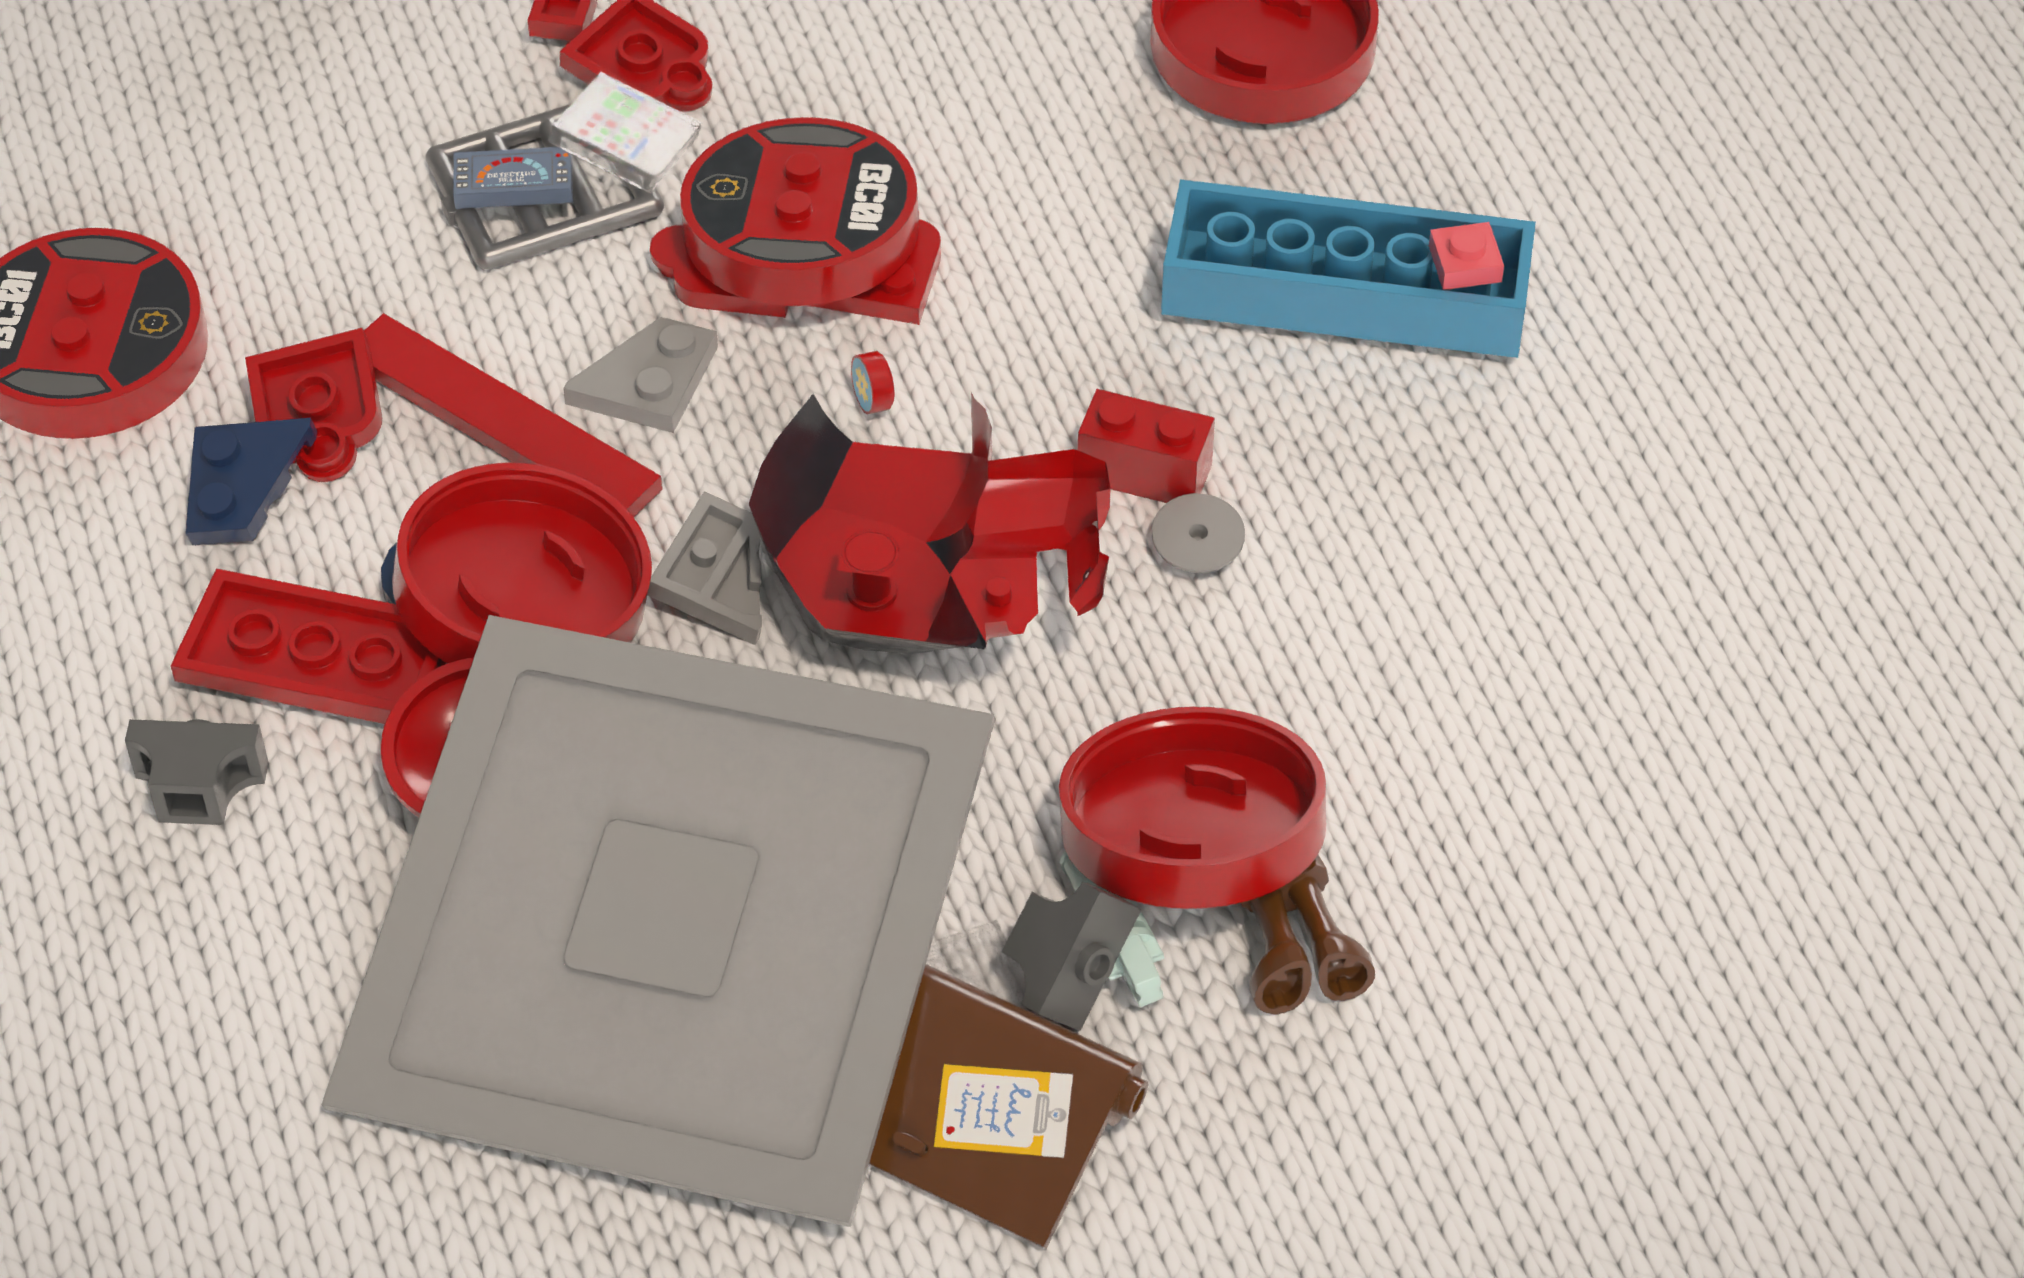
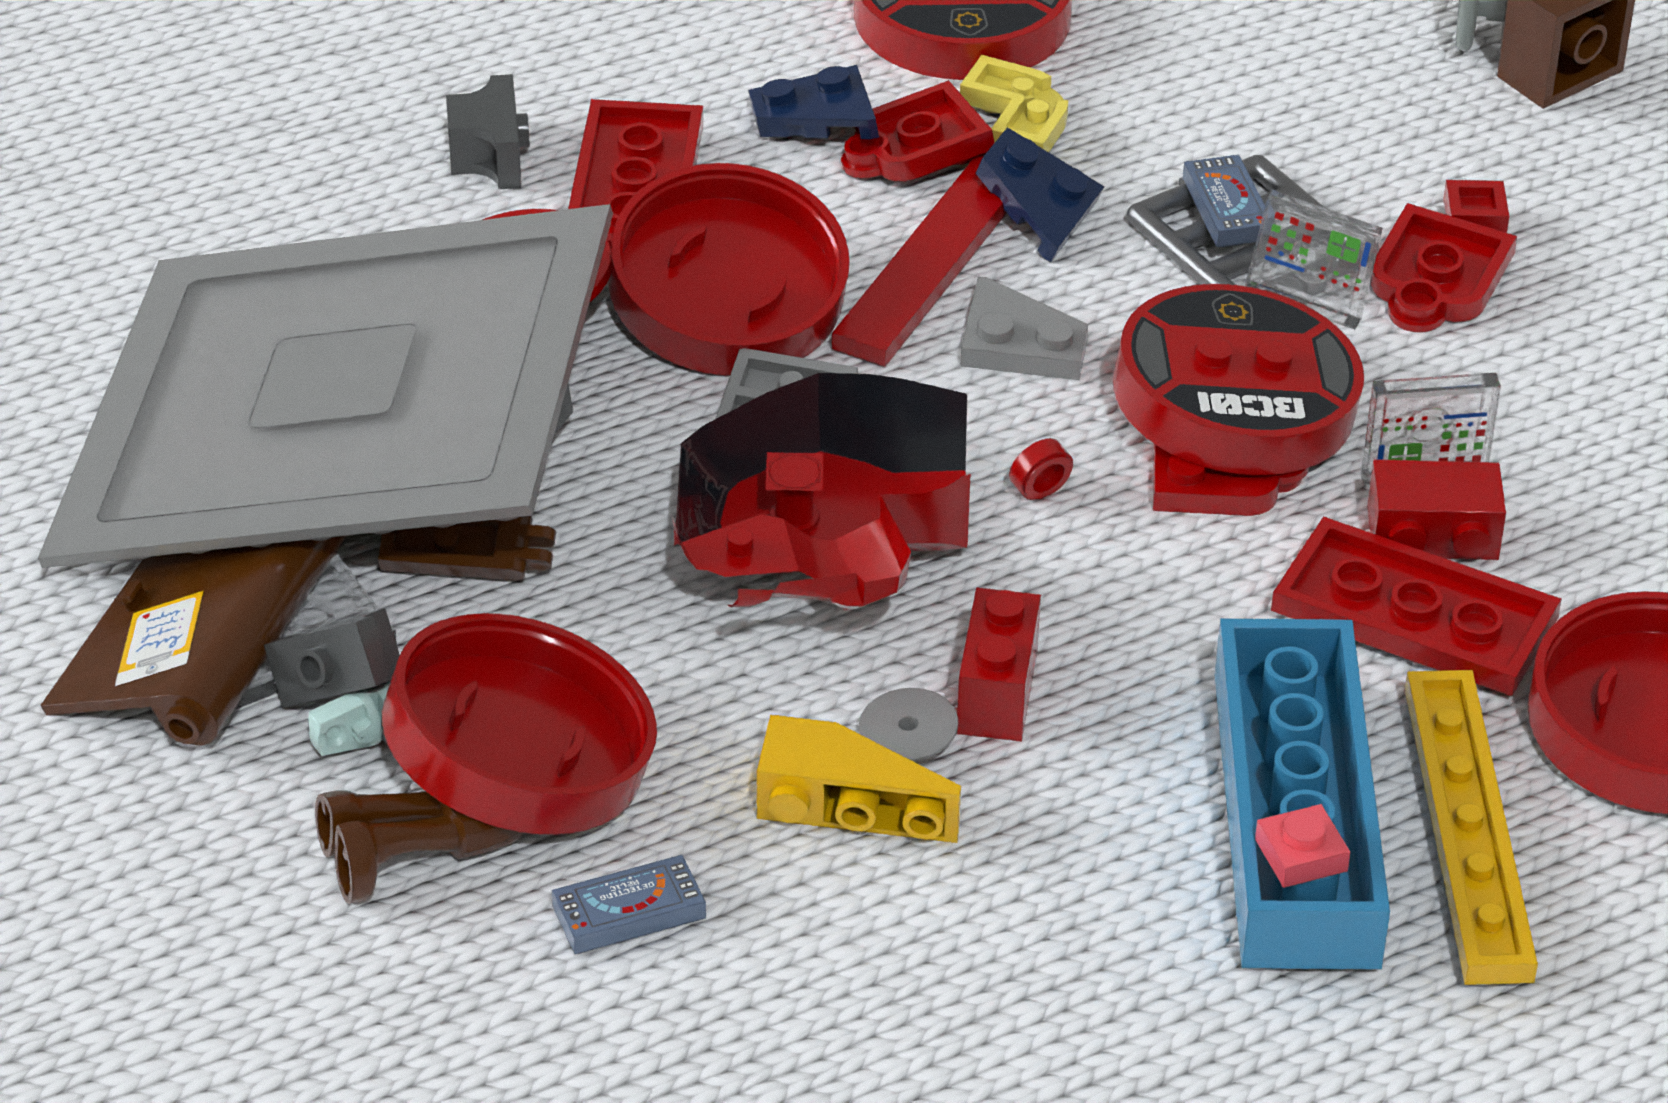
camera: 80 degrees right, 10 degrees down
none -> sand blue tile [552,855,706,954]
none -> yellow slope [757,715,961,843]
none -> light yellow plate [960,55,1069,152]
none -> dark blue wing [976,127,1105,263]
none -> red plate [1271,516,1562,696]
none -> clear tile [1361,372,1501,490]
none -> red brick [1367,459,1506,560]
none -> yellow plate [1405,670,1538,985]

